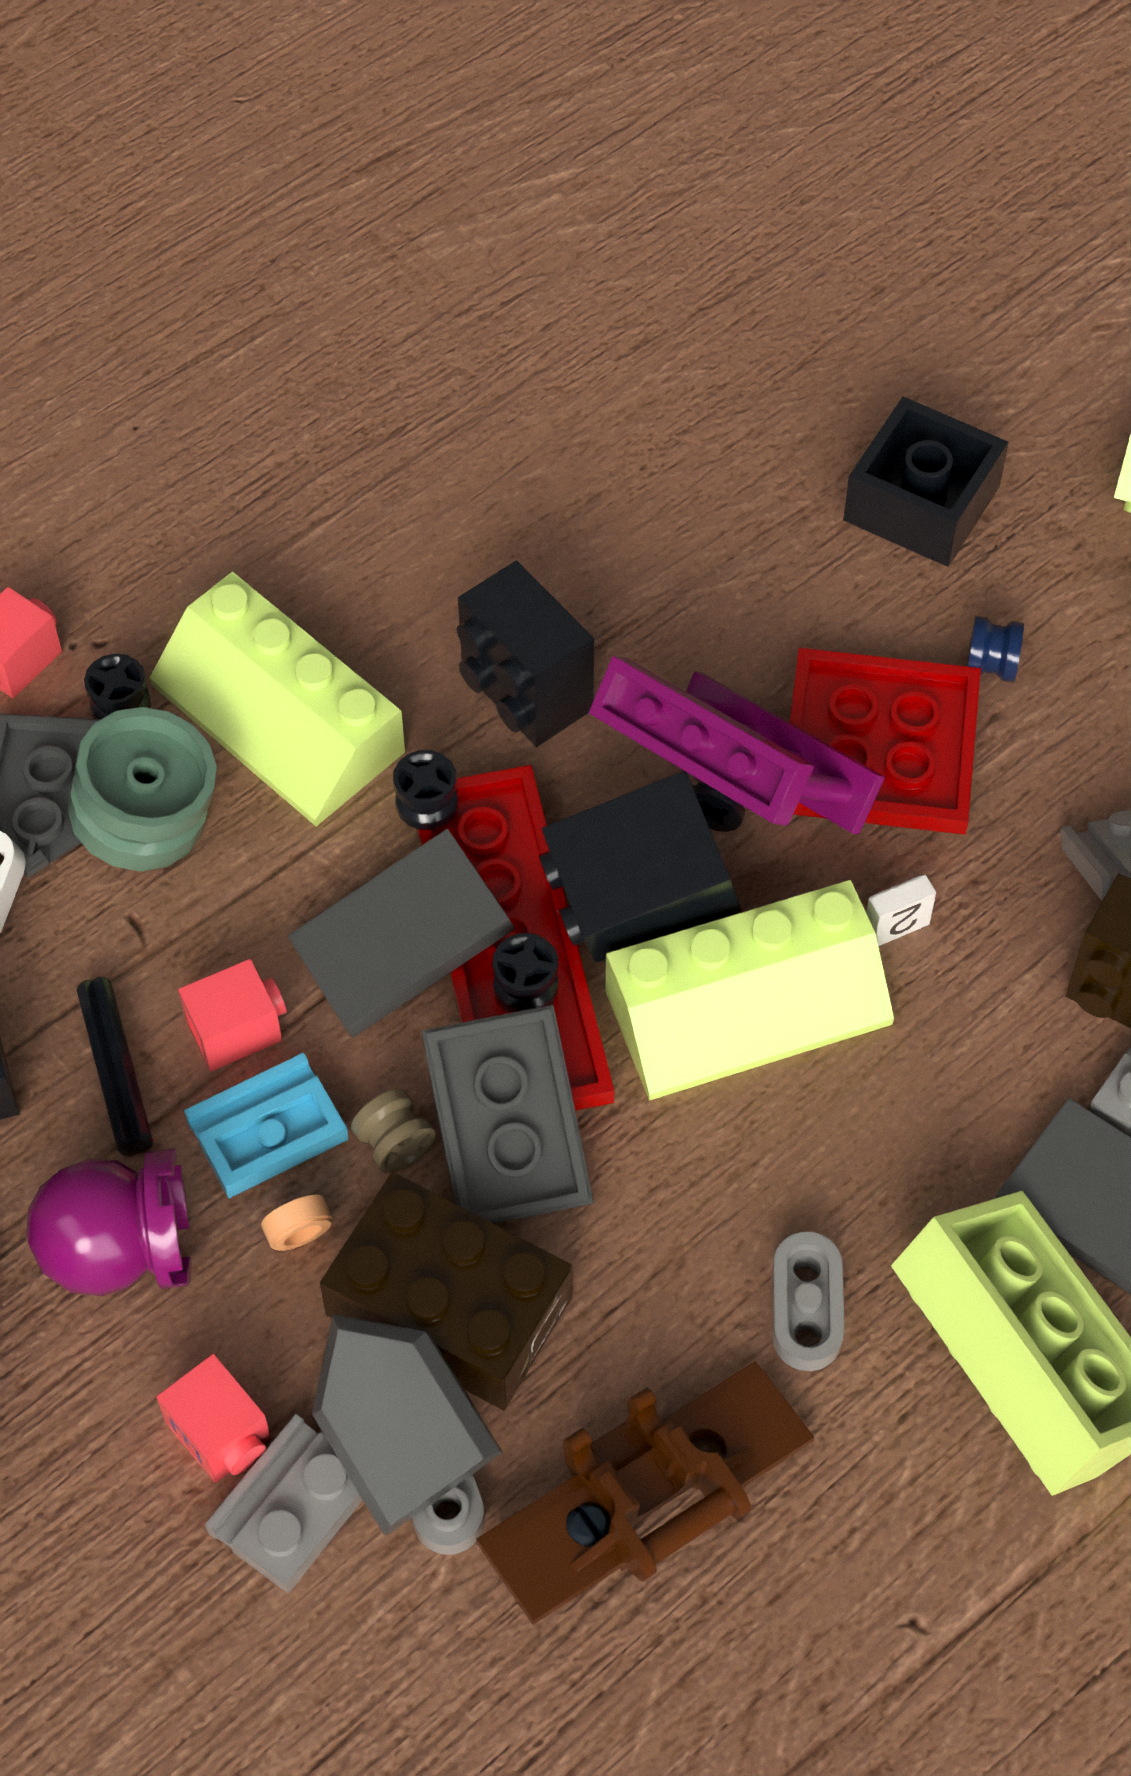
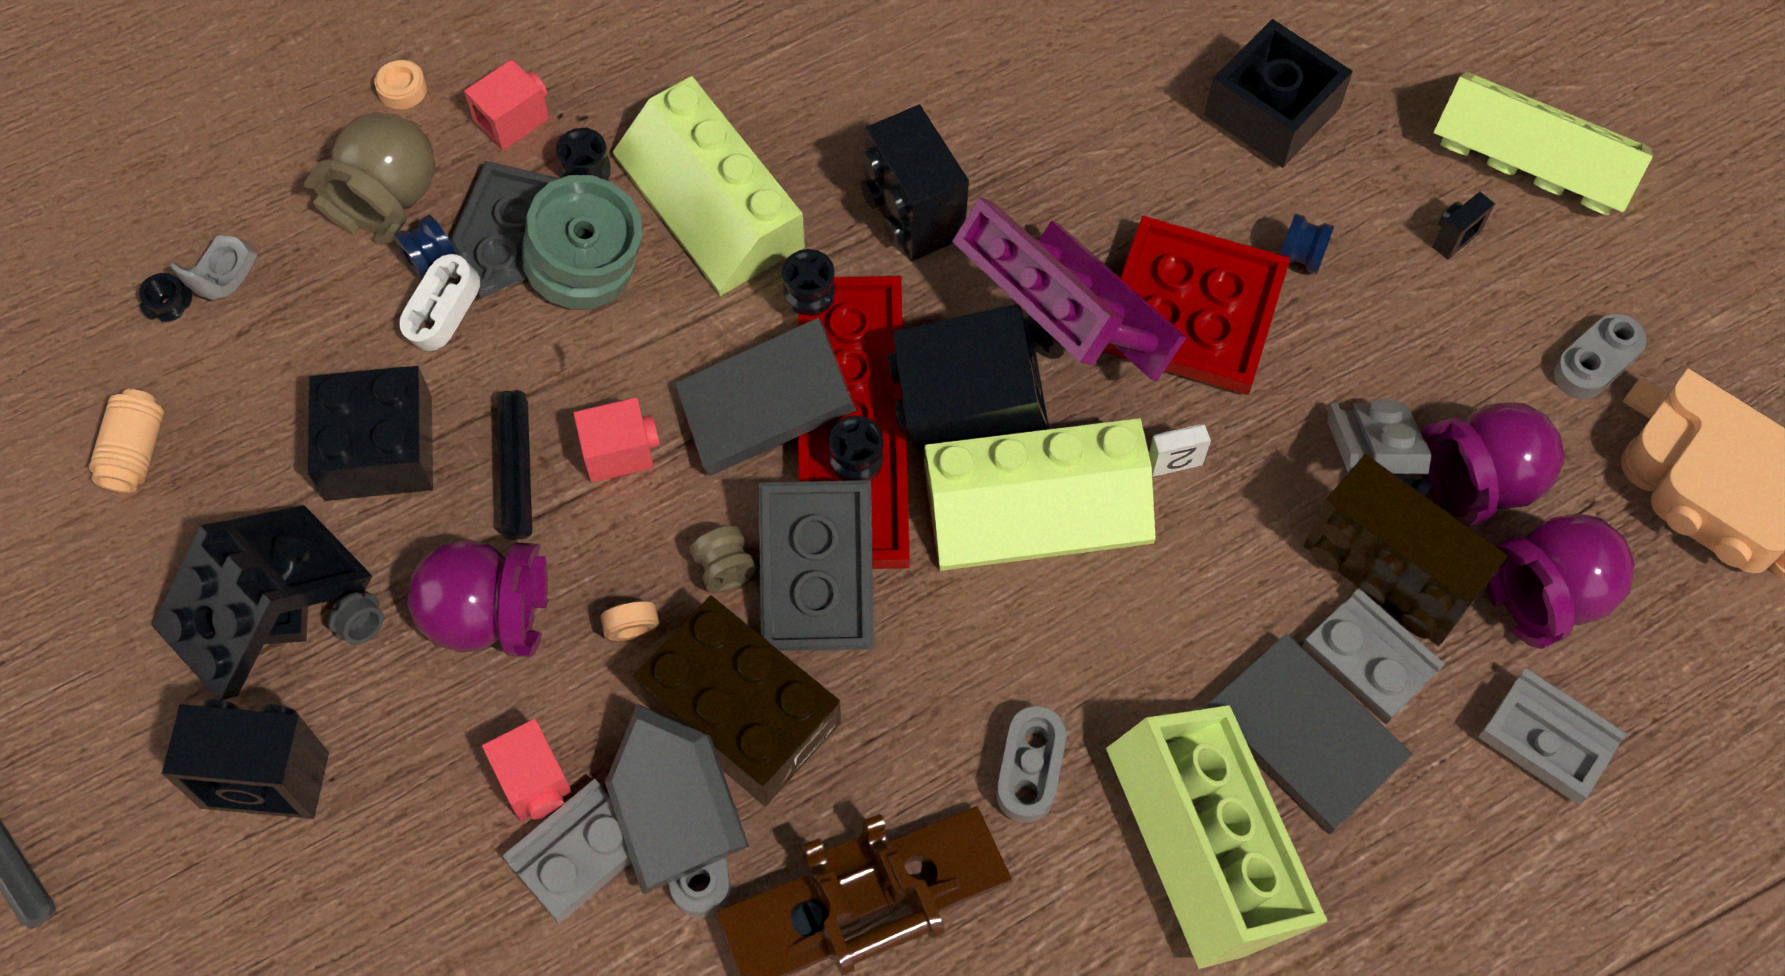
camera: 10 degrees right, 5 degrees up
medium azure plate [184,1052,349,1199] -> none

